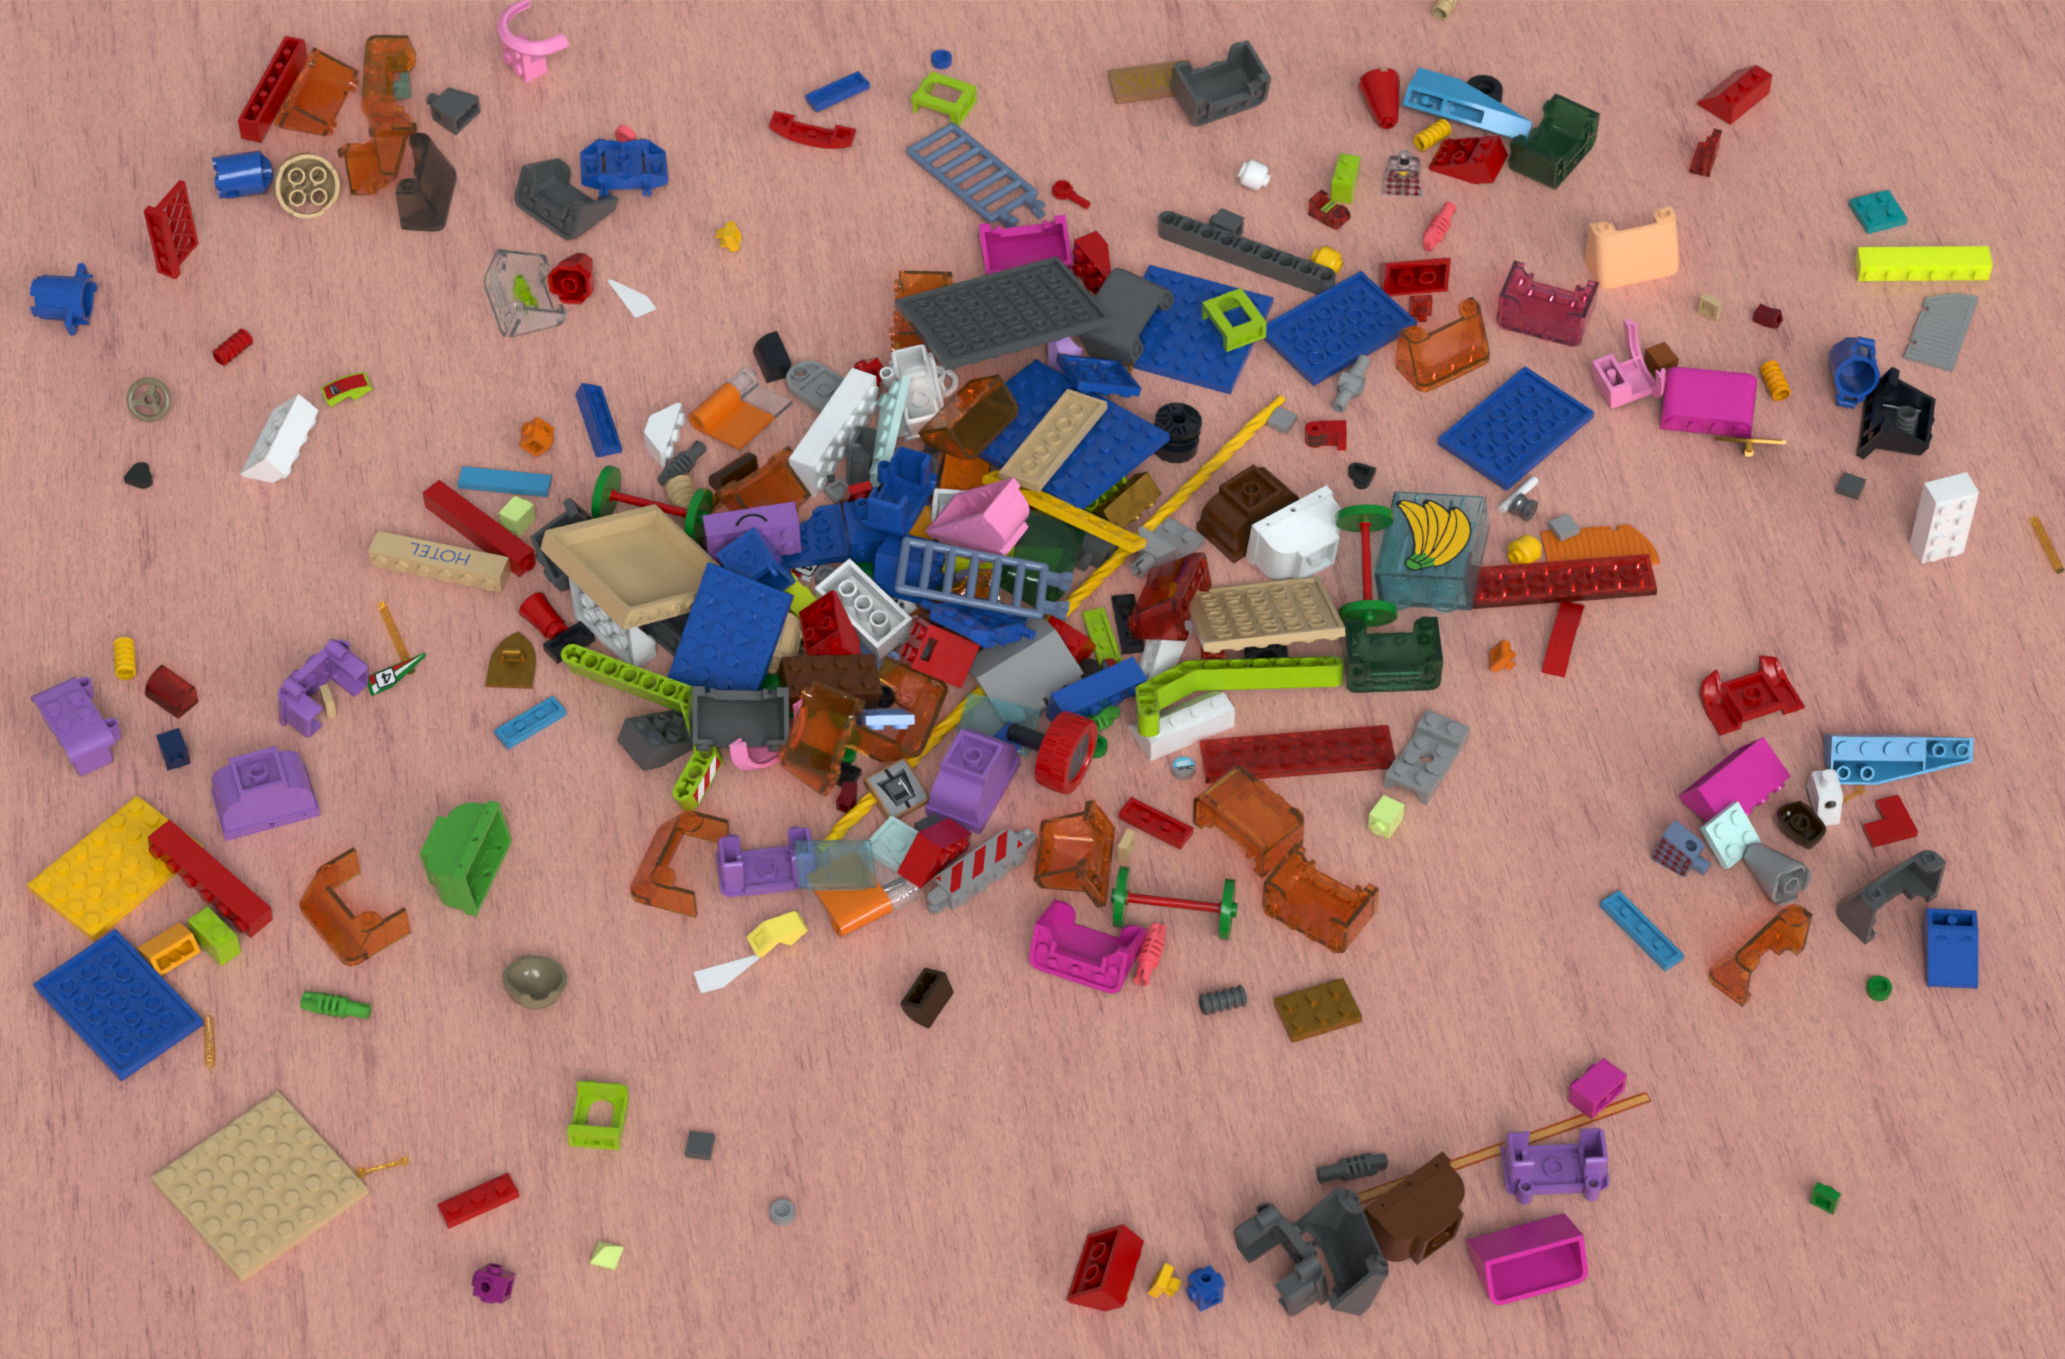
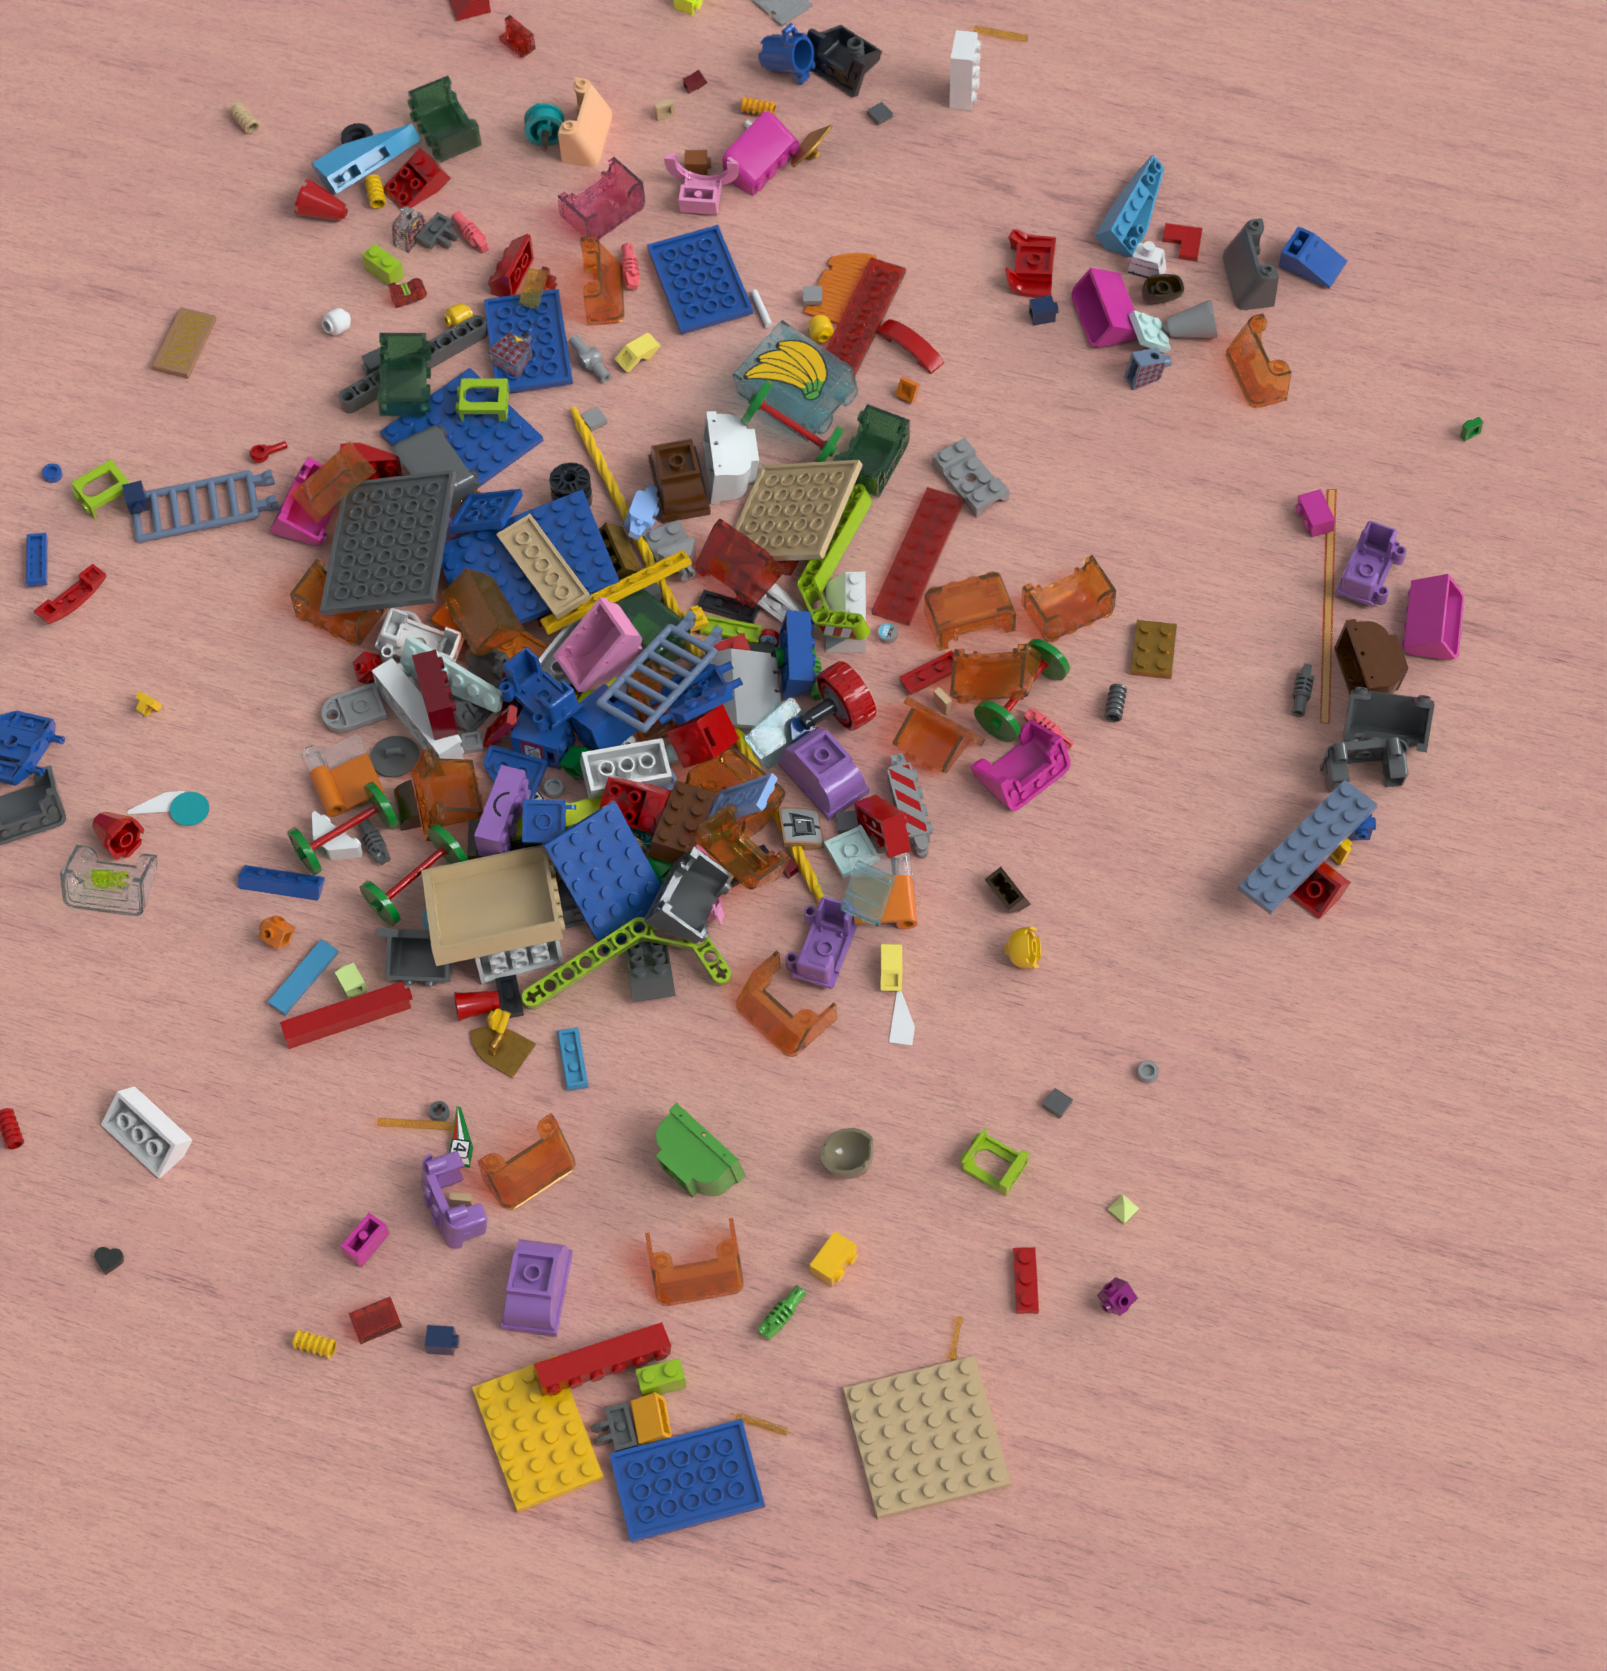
camera: 60 degrees left, 10 degrees up
medium lavender container [30,677,121,776] -> none
dark tan piece [127,377,171,422] -> none
slope [320,372,373,407] -> none
tan brick [368,531,511,593] -> none
tan piece [664,474,696,524] -> none
black brick [753,331,791,383] -> none
dark grey windscreen [1170,40,1271,127] -> none
red leg [1305,420,1347,451] -> none
pearl dark grey tile [1348,462,1376,489] -> none
yellowish green brick [1368,795,1405,839] -> none
flat silver wheel [1510,493,1538,522] -> none
dark azure tile [1600,890,1684,972] -> none
green tile [1866,976,1892,1001] -> none
none -> dark blue brick [122,480,150,515]
none -> teal sticker [170,792,209,826]
none -> green piece [287,781,398,876]
none -> clear orange windscreen [291,442,376,523]
none -> dark pink brick [341,1213,389,1268]
none -> dark grey shield [371,736,420,777]
none -> clear green windscreen [378,333,431,417]
none -> dark red wedge [412,649,458,740]
none -> dark grey hinge [415,212,458,249]
none -> dark grey bush [429,1101,450,1123]
none -> clear orange windscreen [477,1113,576,1210]
none -> clear torso [487,331,533,378]
none -> yellow plate [487,1008,511,1034]
none -> clear yellow plate [519,268,548,308]
none -> teal wheel [524,103,564,152]
none -> dark grey hinge [591,1402,638,1452]
none -> light yellow slope [615,333,661,373]
none -> coral hinge [621,243,639,290]
none -> light blue hinge [623,484,660,540]
none -> yellow tile [682,605,709,632]
none -> yellow brick [809,1231,858,1287]
none -> clear orange windscreen [950,644,1042,704]
none -> yellow cylinder [1004,926,1041,969]
none -> dark blue brick [1029,295,1059,326]
none -> sand blue plate [1237,780,1378,915]

